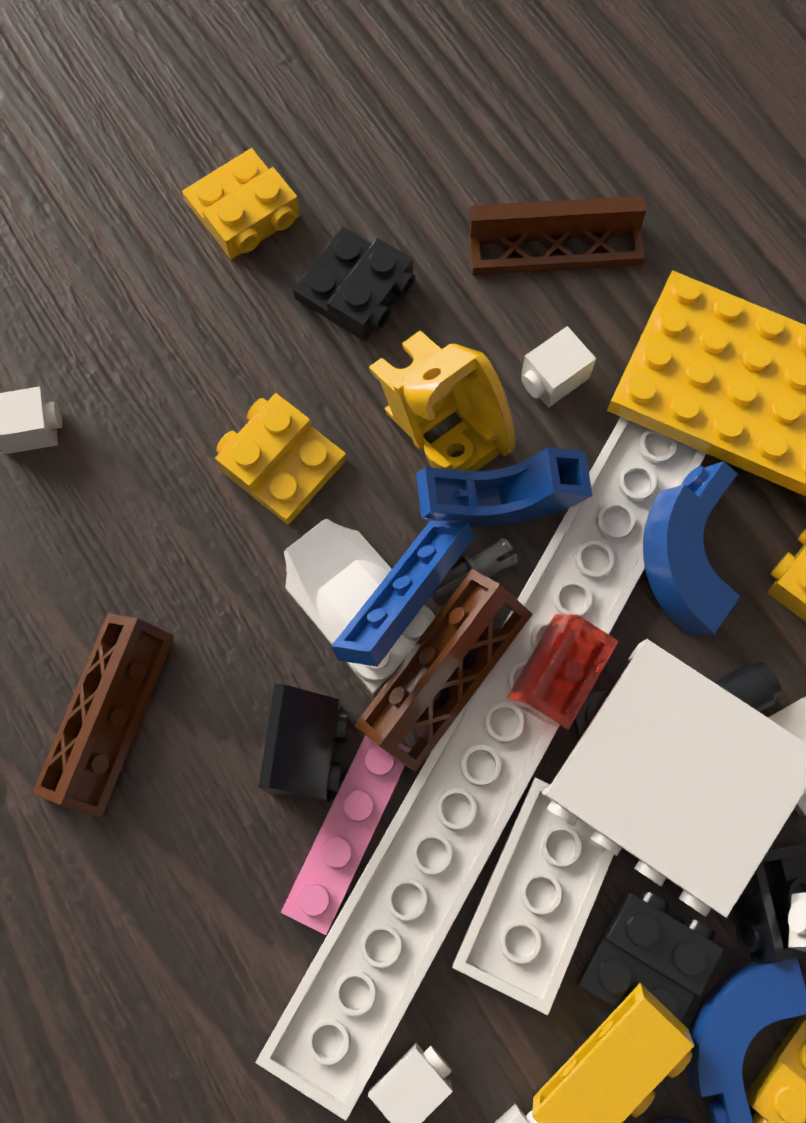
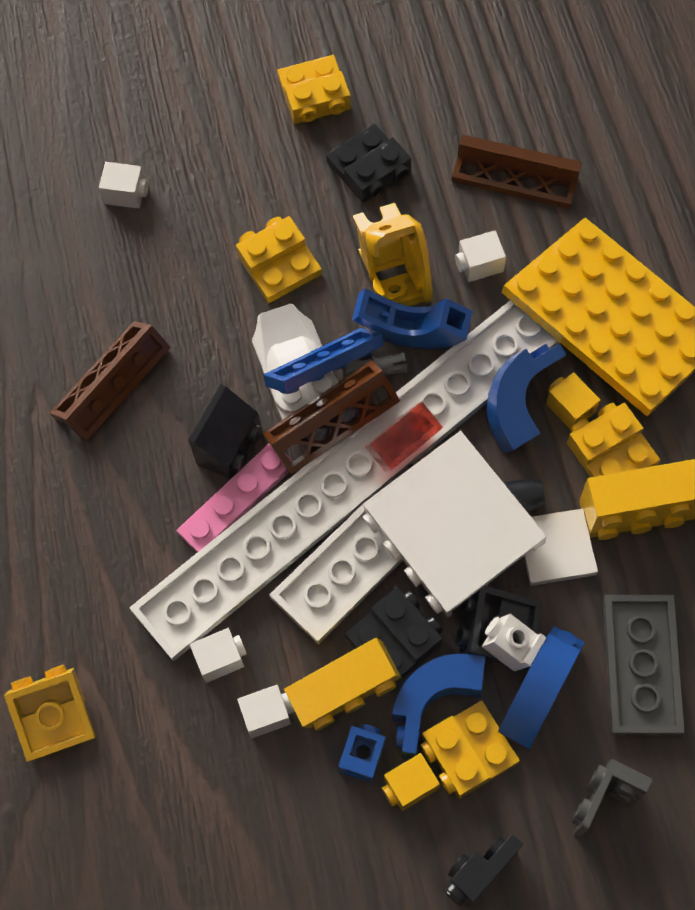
camera: 20 degrees right, 5 degrees down
none -> yellow brick [546,372,600,429]

